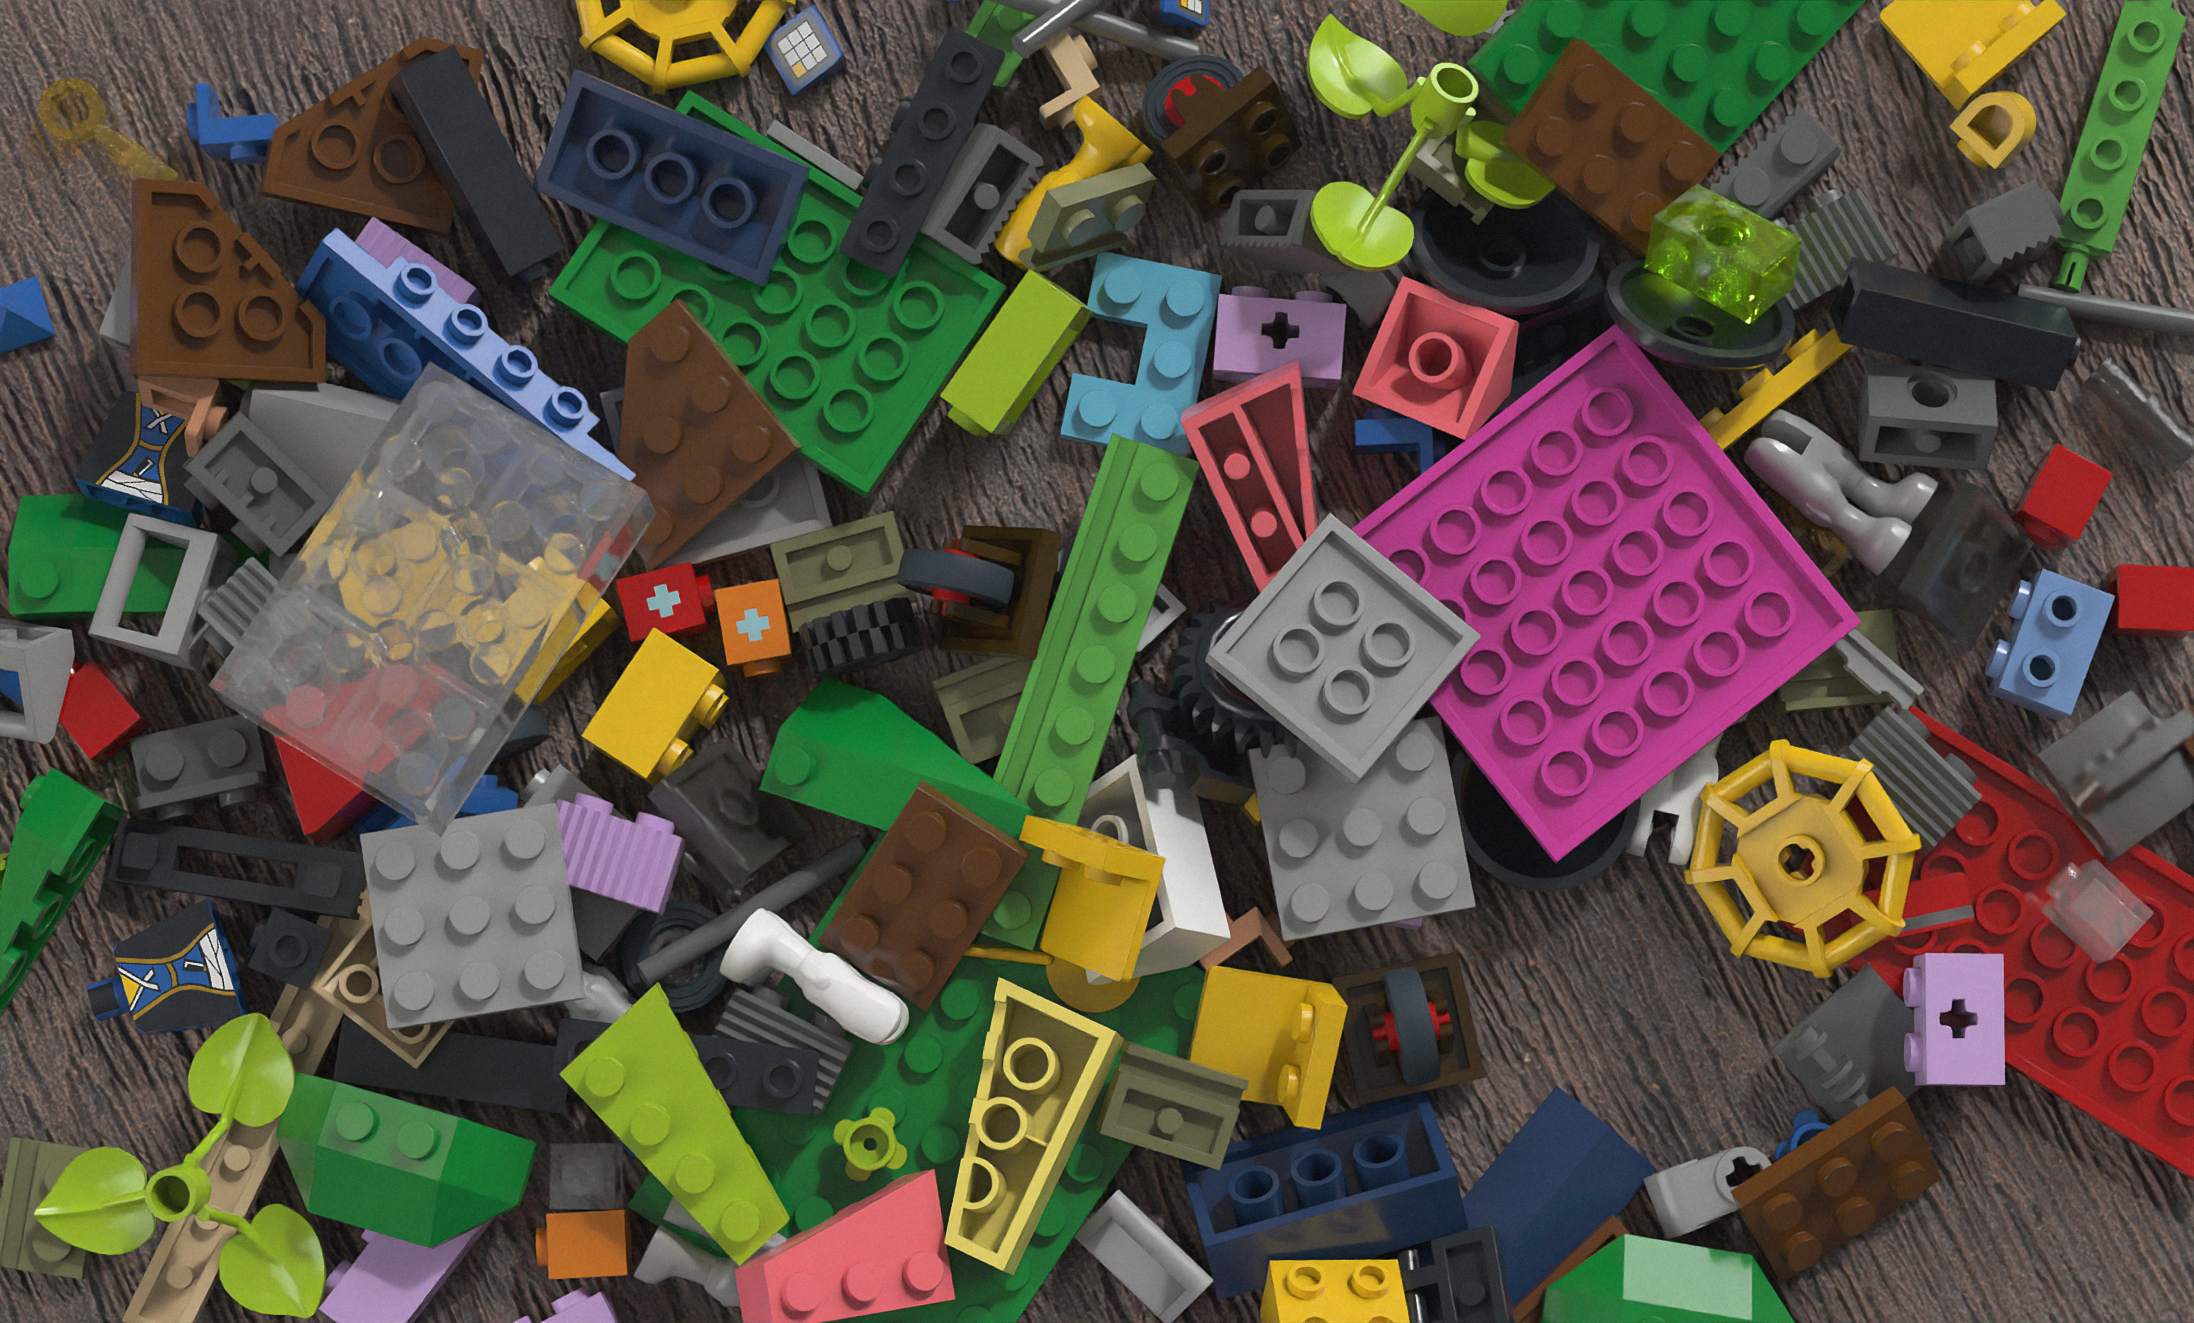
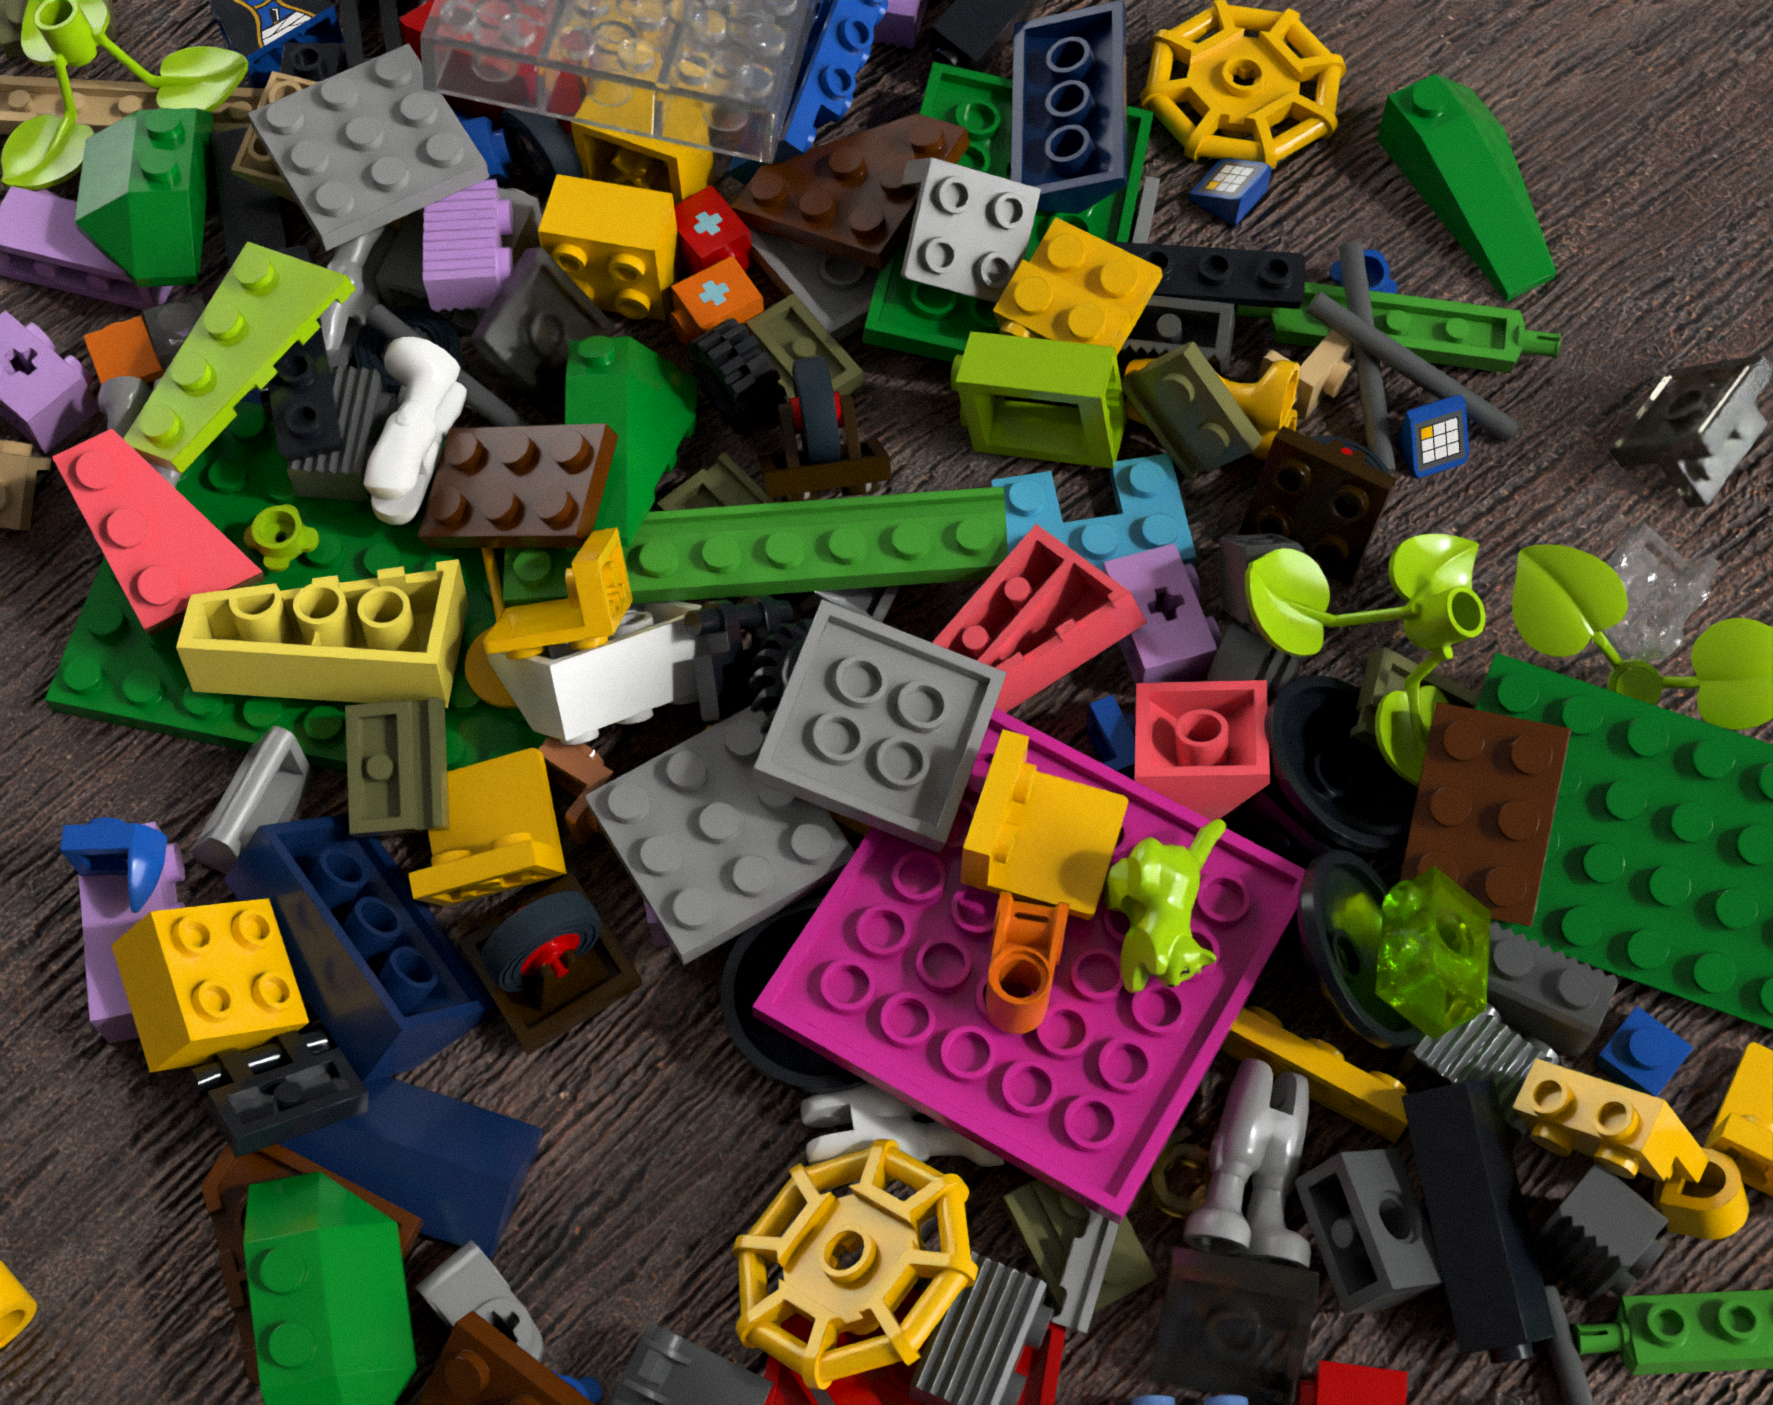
camera: 70 degrees right, 20 degrees down
none -> light grey bracket [901,157,1041,304]
none -> yellow bracket [961,729,1128,920]
none -> orange piece [985,891,1070,1034]
none -> yellow plate [993,217,1163,356]
none -> lime animal [1103,819,1226,993]
none -> yellow plate [1512,1058,1709,1184]
none -> blue plate [1593,1006,1694,1097]

